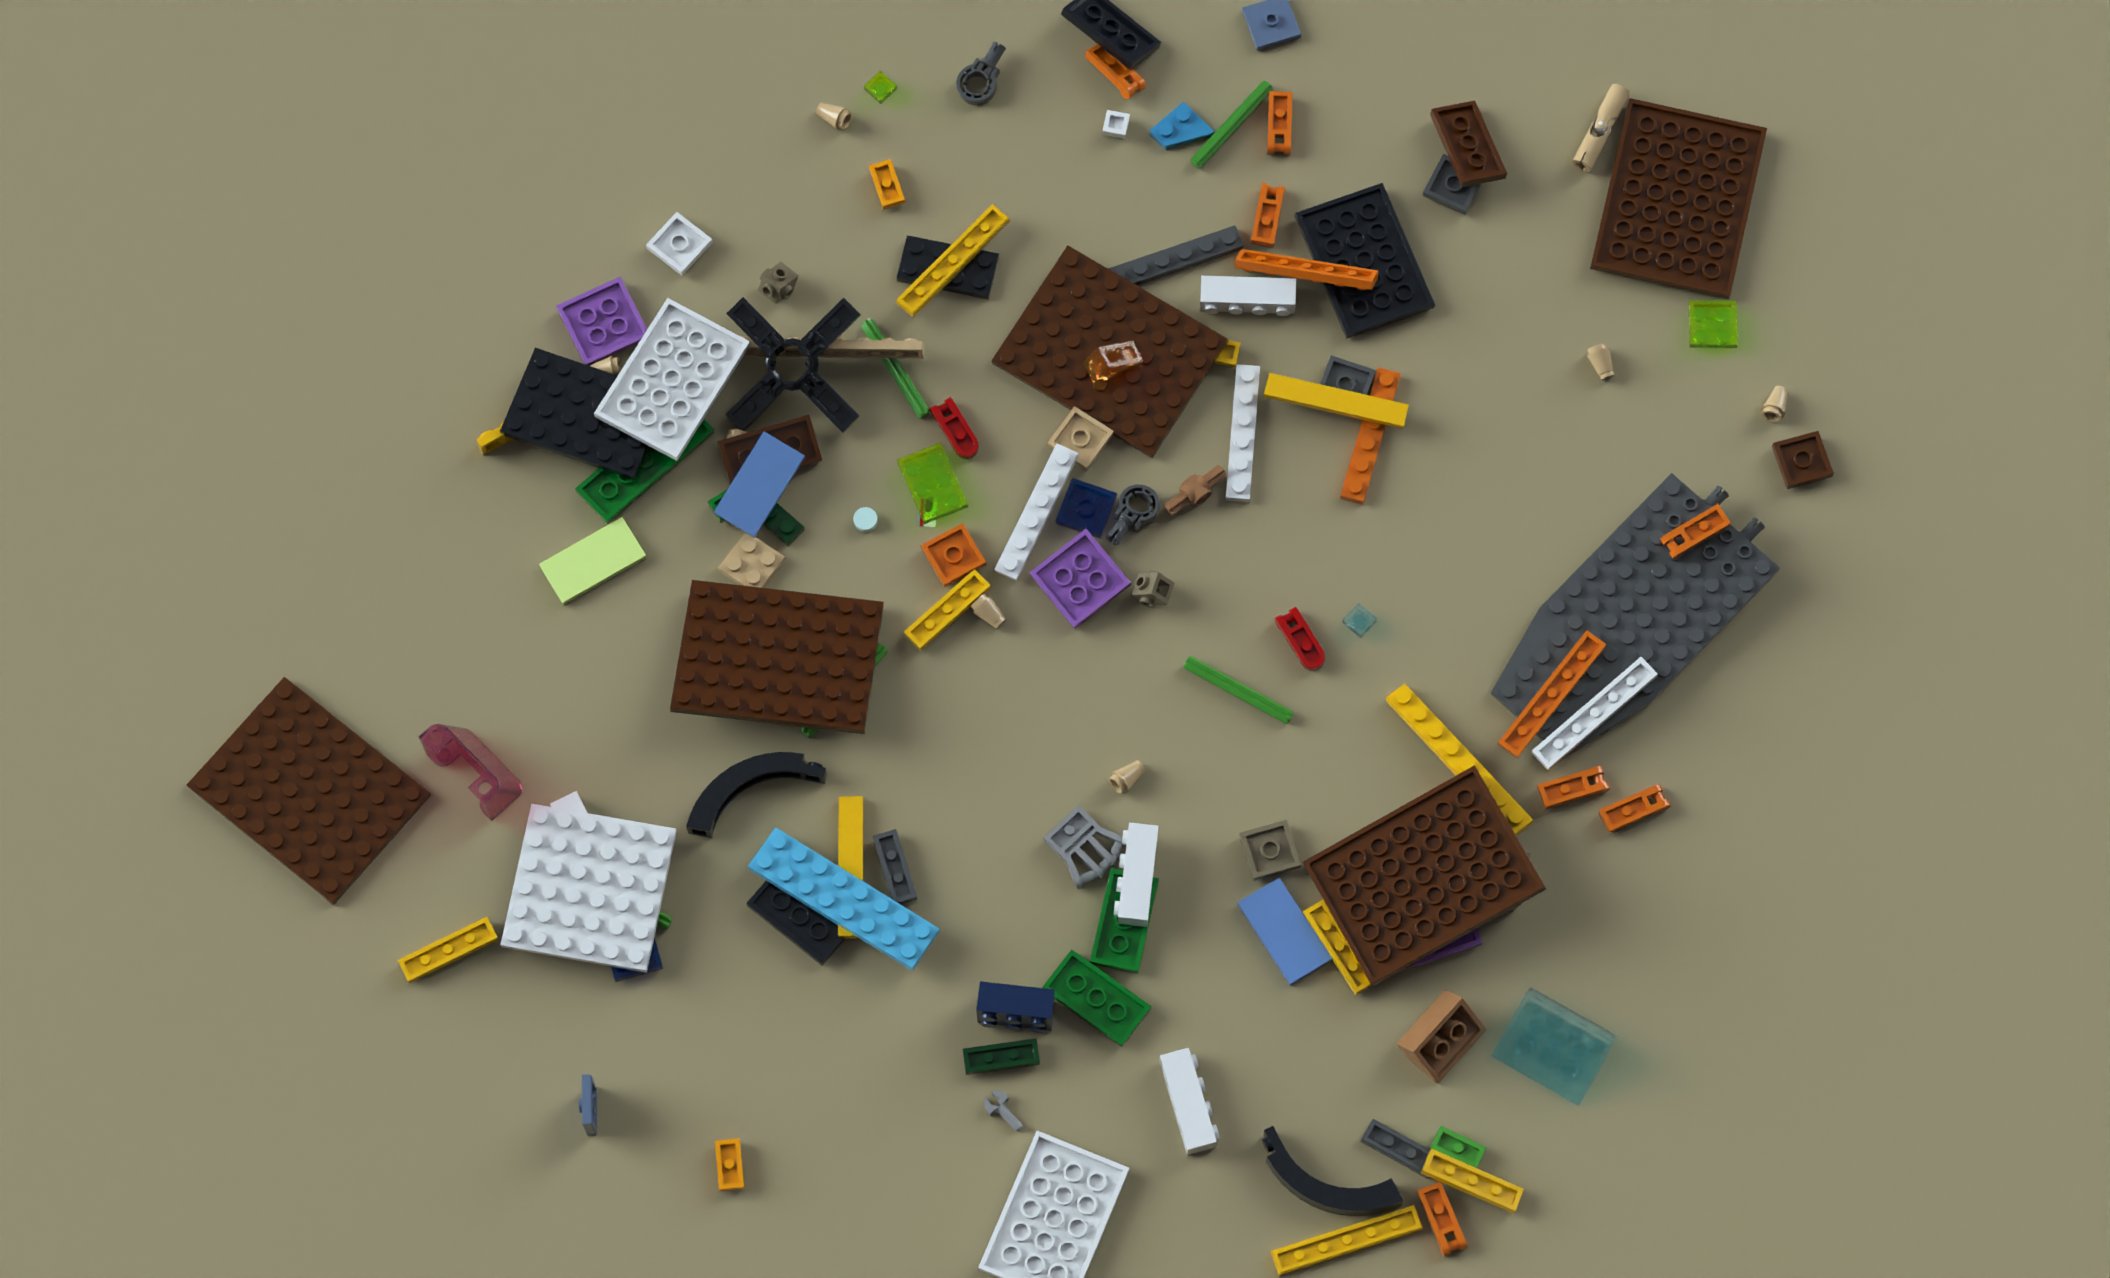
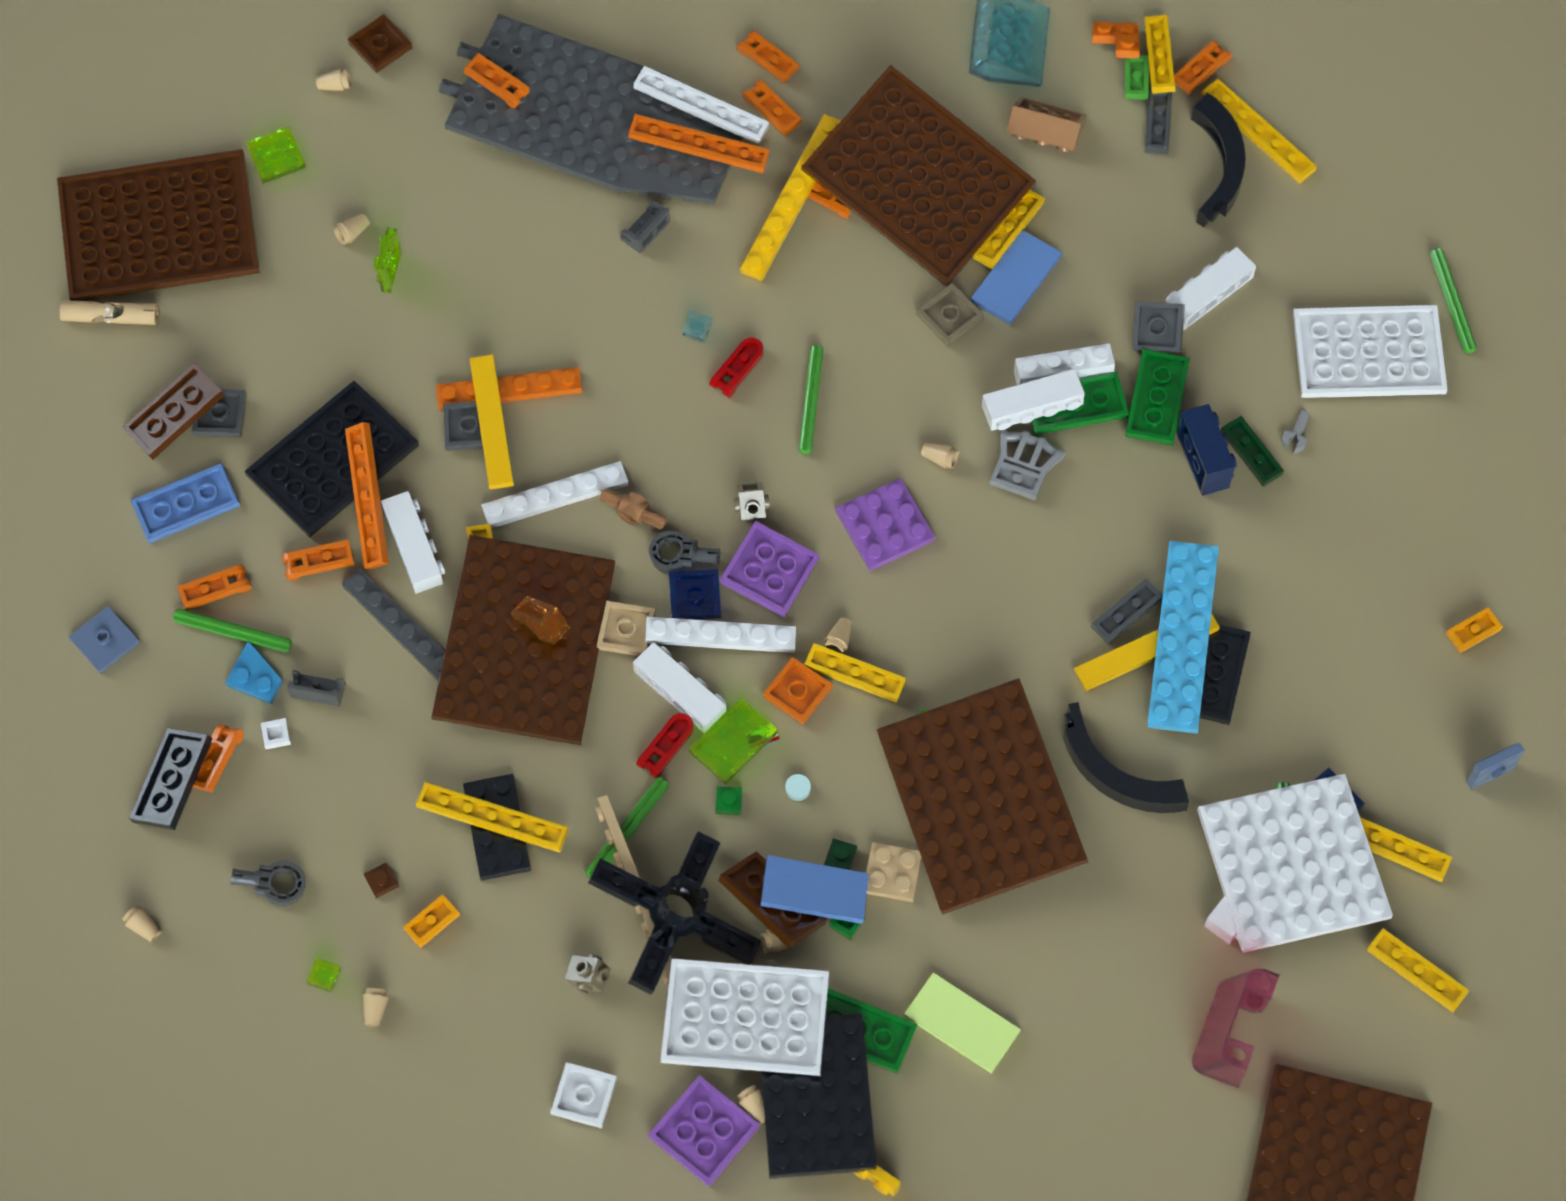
camera: 115 degrees left, 5 degrees down
none -> medium blue tile [130,463,240,543]
none -> dark grey hinge [287,670,346,707]
none -> reddish brown plate [364,862,399,898]
none -> clear neon green plate [374,227,402,293]
none -> dark grey hinge [620,200,670,254]
none -> white brick [633,642,727,735]
none -> green plate [715,787,742,815]
none -> medium lavender plate [836,478,935,571]
none -> white brick [1014,343,1115,385]
none -> orange plate [1092,21,1140,58]
none -> dark grey plate [1132,302,1185,353]
none -> yellow plate [1360,817,1453,883]

